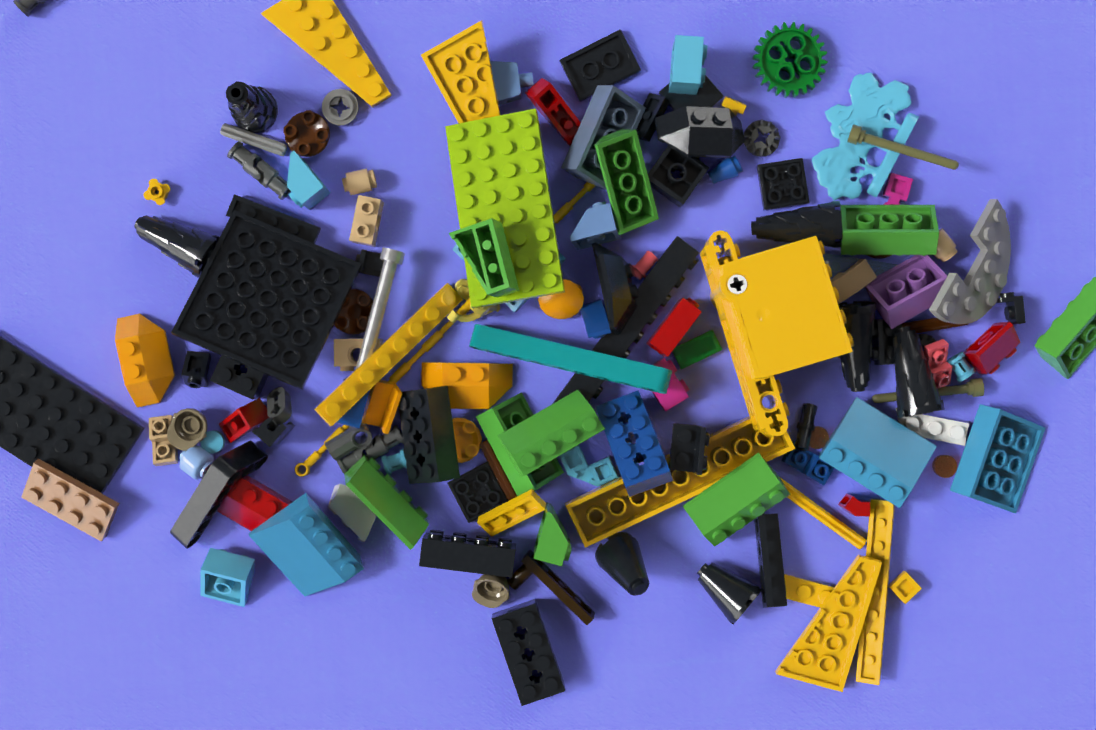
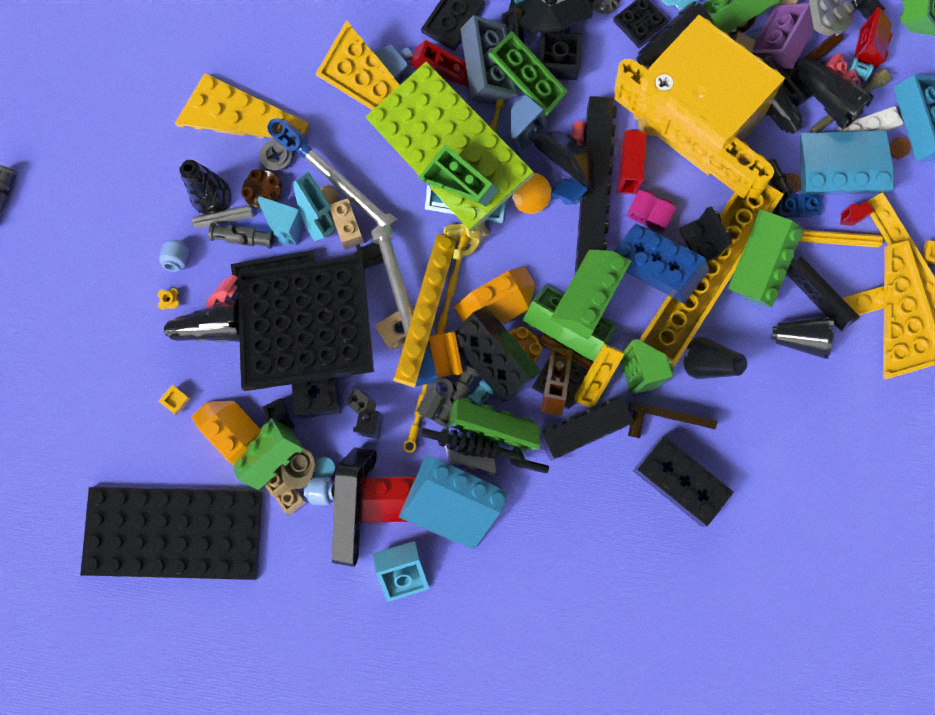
camera: 30 degrees left, 10 degrees down
plate [21,459,120,542] -> none
red slope [218,398,269,443] -> none
reddish brown dish [334,289,373,335] -> none
teal beam [469,324,672,394] -> none
dark tan hat [472,574,510,608] -> none
medium azure tile [559,445,619,487] -> none
green tile [672,329,722,370] -> none
blue cone [707,155,743,184] -> none
none -> yellow plate [158,385,191,415]
none -> light blue head [159,240,190,272]
none -> coral slope [205,275,238,308]
none -> bright green wedge [233,418,304,490]
none -> flat silver piece [267,118,398,229]
none -> medium azure slope [293,172,336,241]
none -> black piece [420,428,549,474]
none -> reddish brown slope [540,346,573,416]

